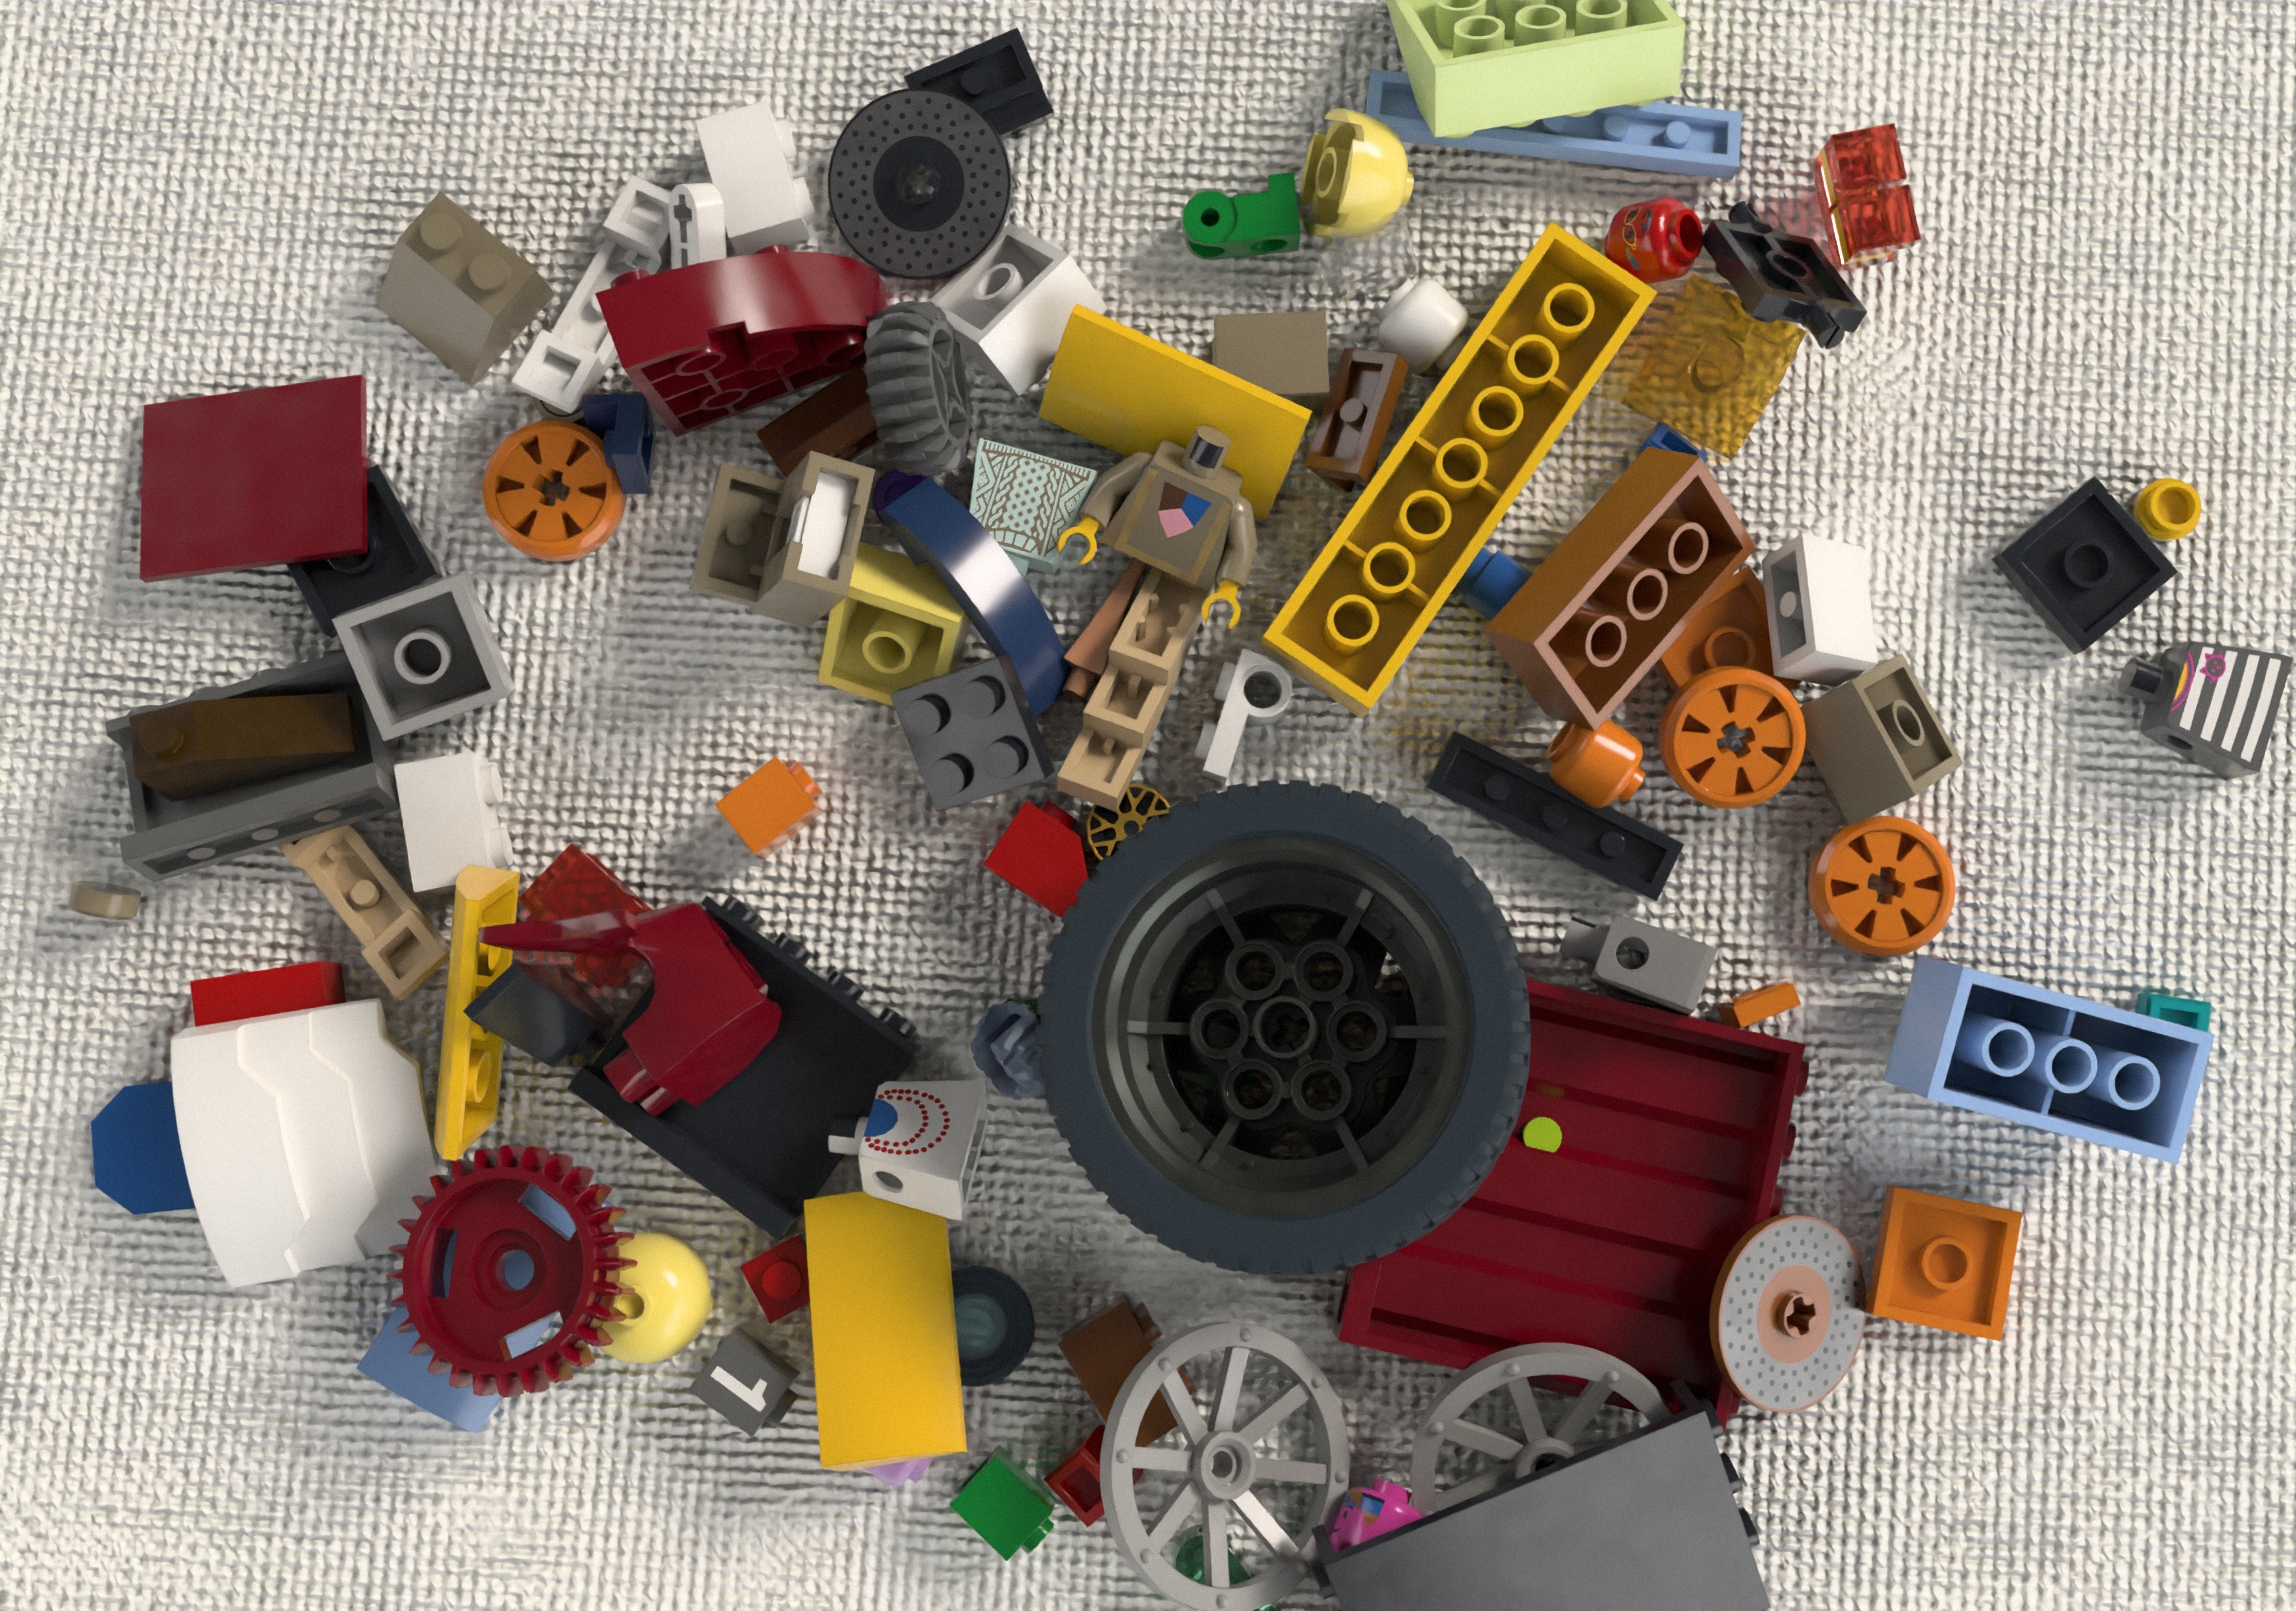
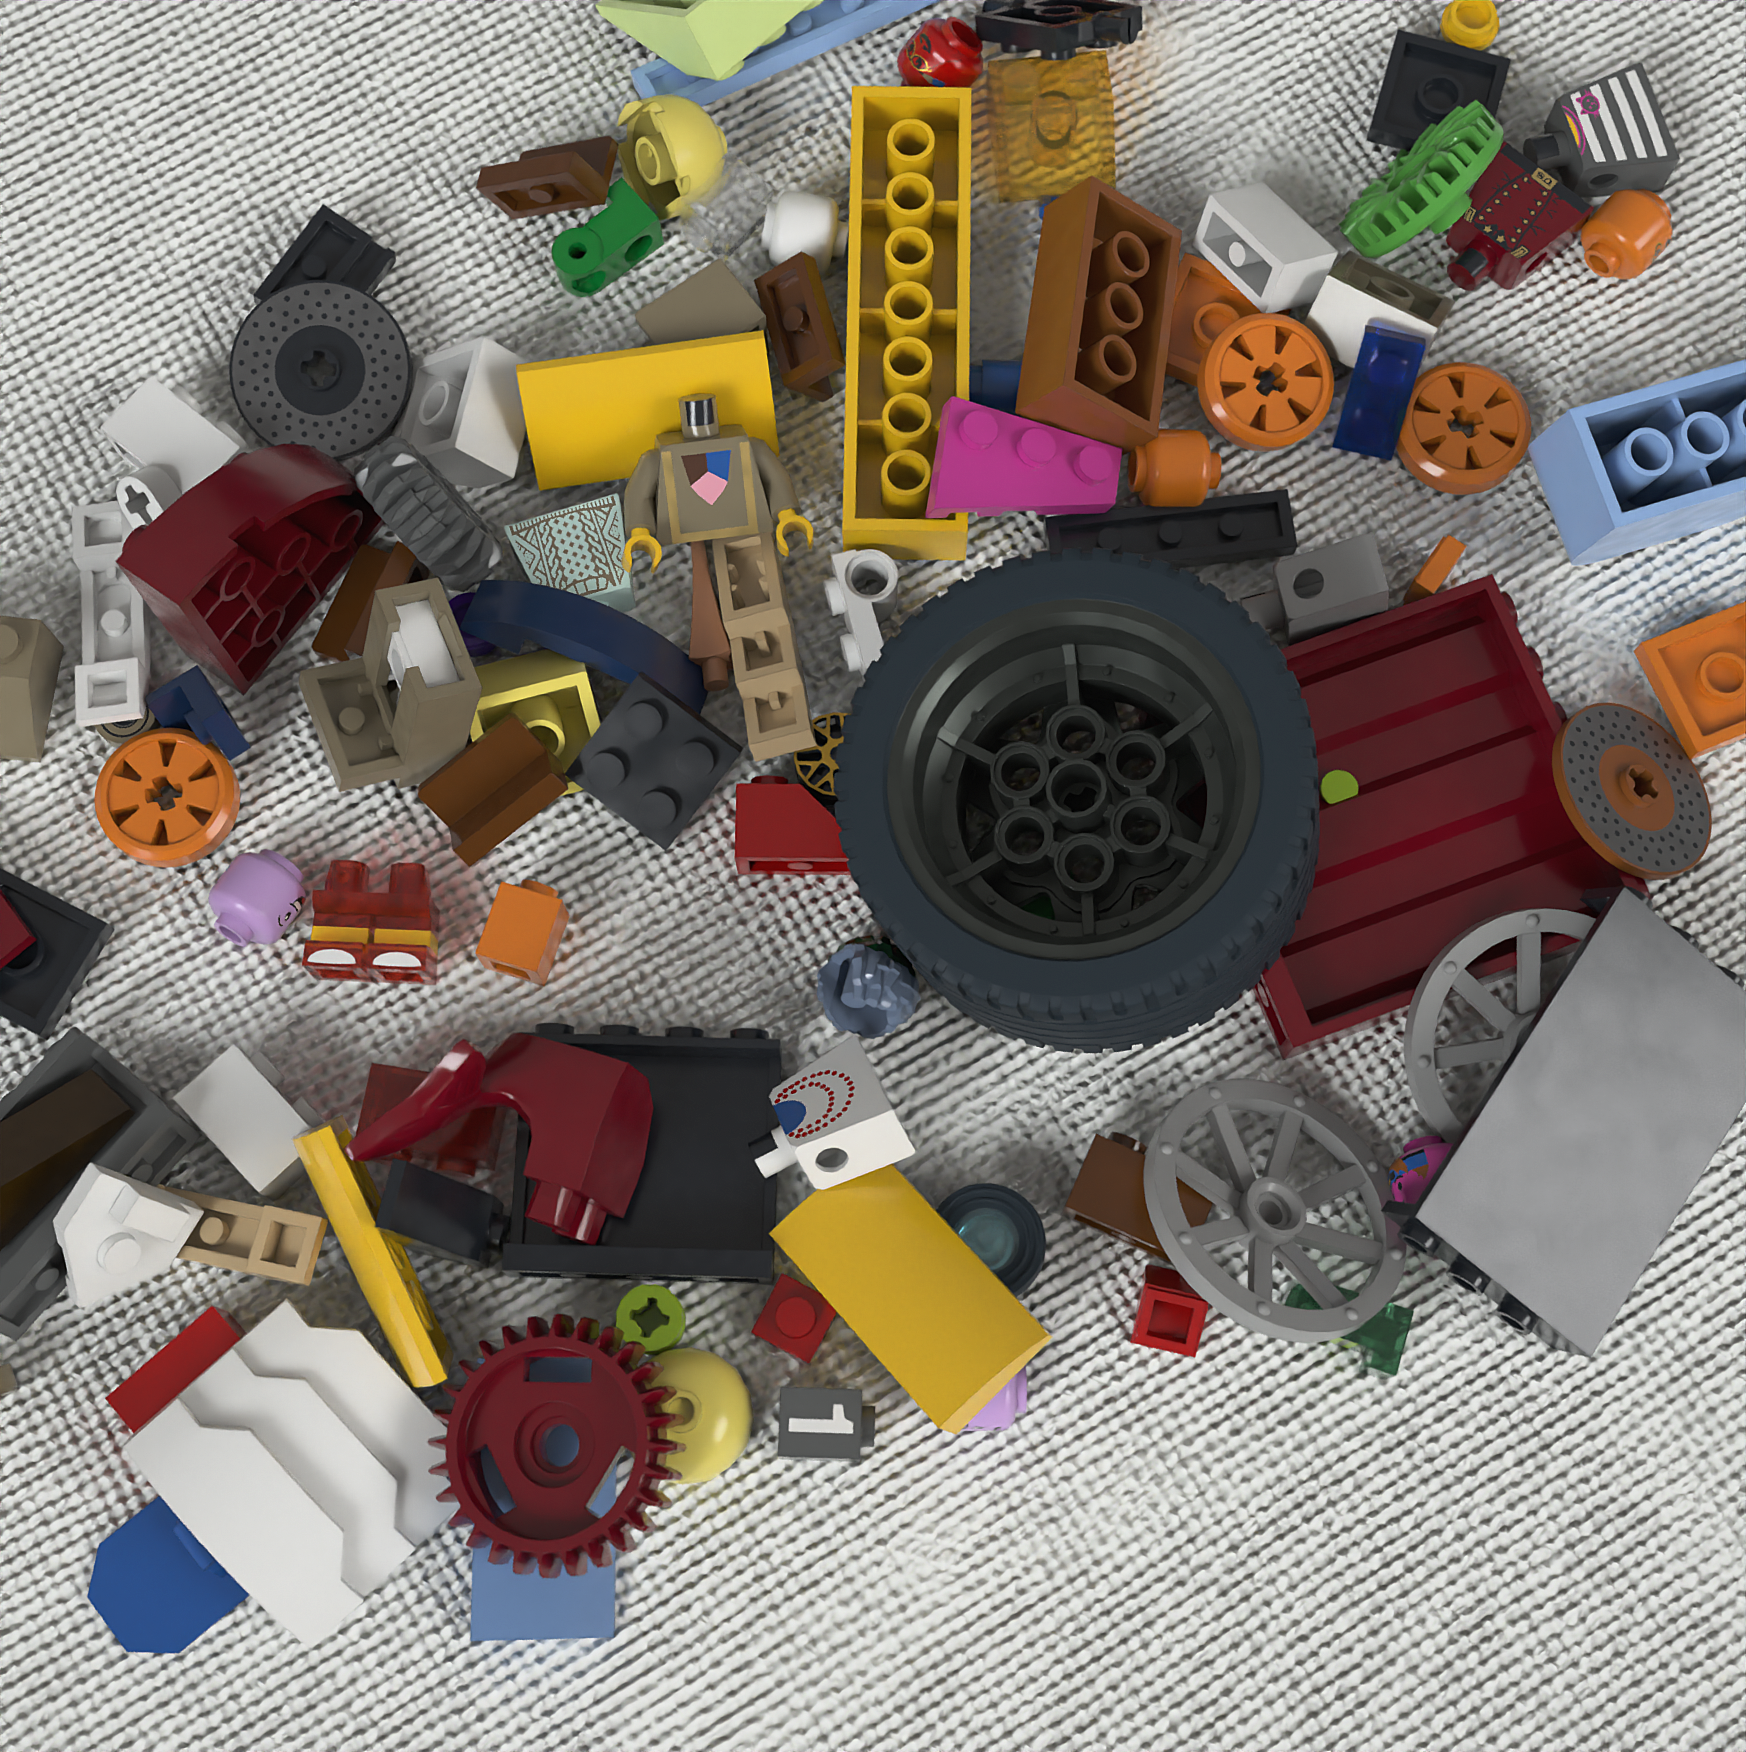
camera: 30 degrees left, 10 degrees down
light grey brick [332,569,515,741] -> none
green brick [949,1445,1055,1561] -> none
none -> white plate [53,1162,204,1308]
none -> lavender head [208,849,306,947]
none -> clear red hips [302,860,440,985]
none -> reddish brown panel [417,713,568,867]
none -> reddish brown panel [476,136,619,220]
none -> lime wheel [616,1284,686,1355]
none -> dark pink wing [925,396,1122,518]
none -> clear blue plate [1332,325,1426,461]
none -> bright green wheel [1339,100,1504,258]
none -> dark red torso [1445,141,1594,291]
none -> orange head [1580,189,1673,280]

